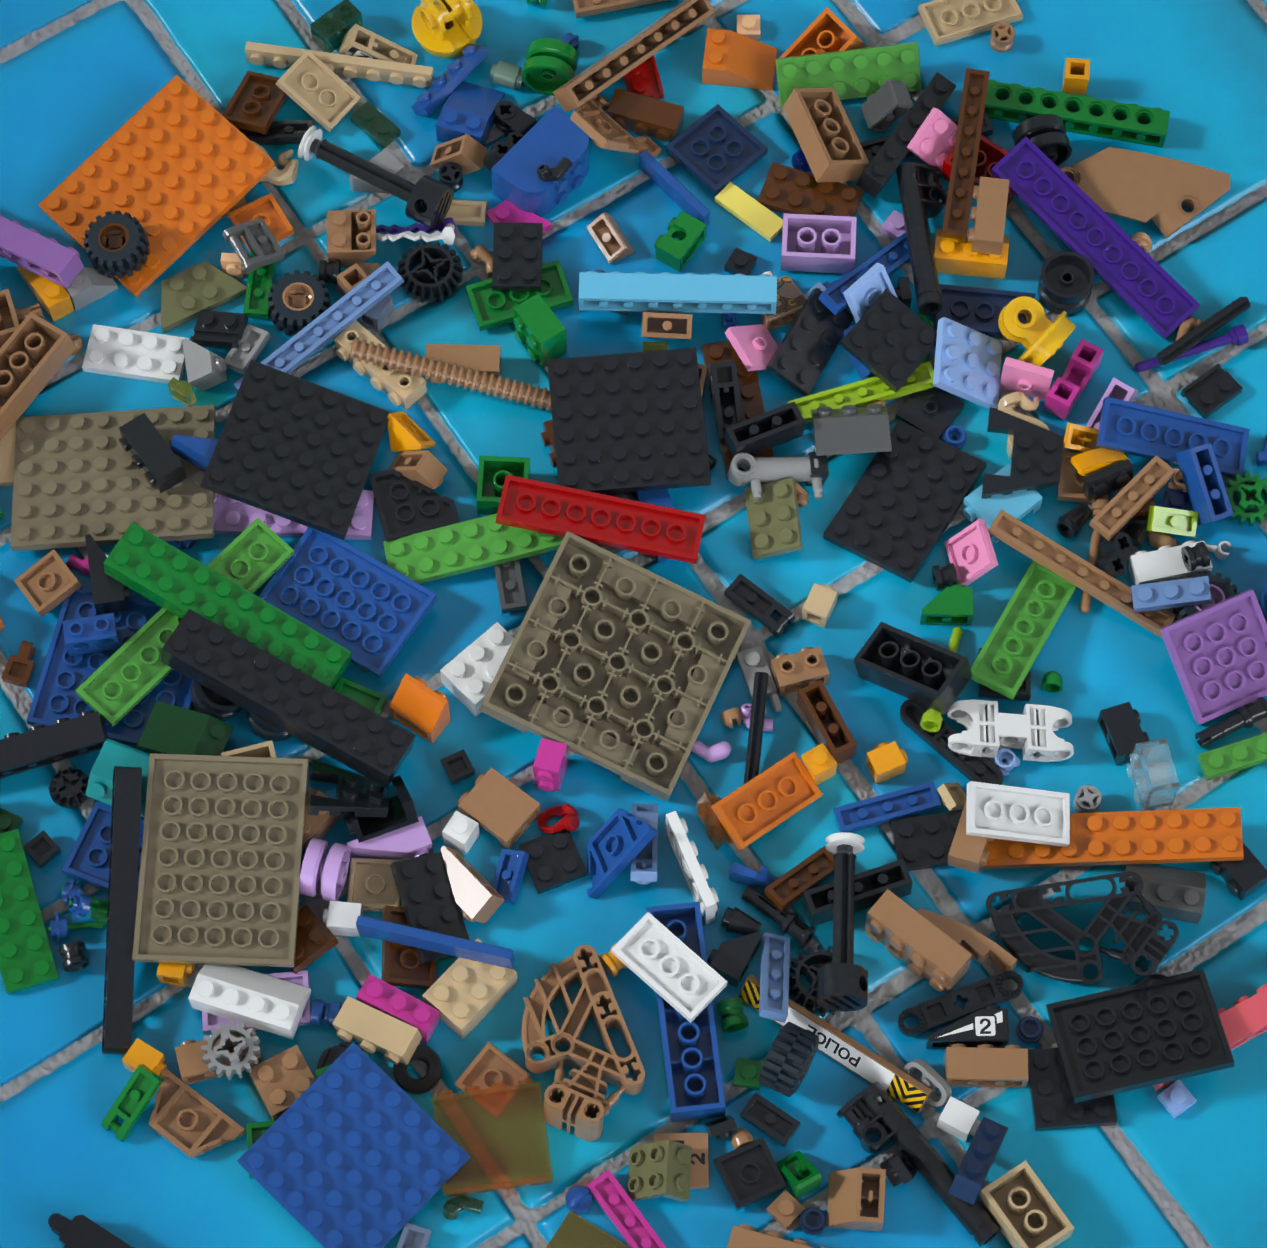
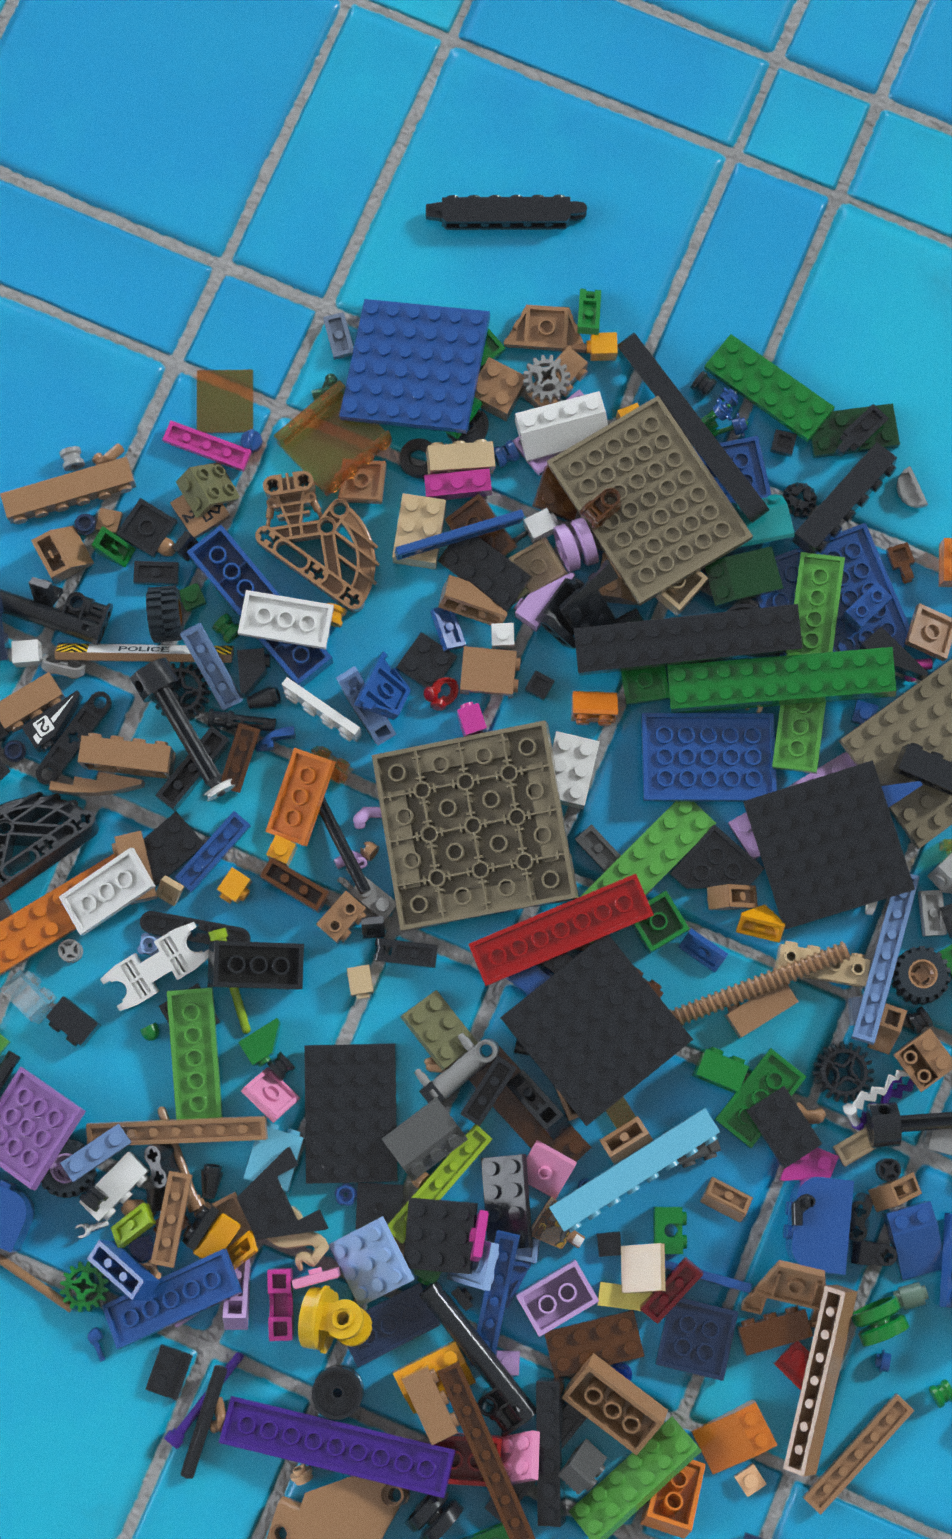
camera: 145 degrees right, 15 degrees up
none -> black plate [361,916,385,939]
none -> dark pink plate [469,1210,489,1262]
none -> reddish brown piece [579,488,621,530]
none -> tan tile [621,1243,666,1293]
none -> dark red plate [640,1257,703,1324]
none -> blue plate [678,928,728,973]

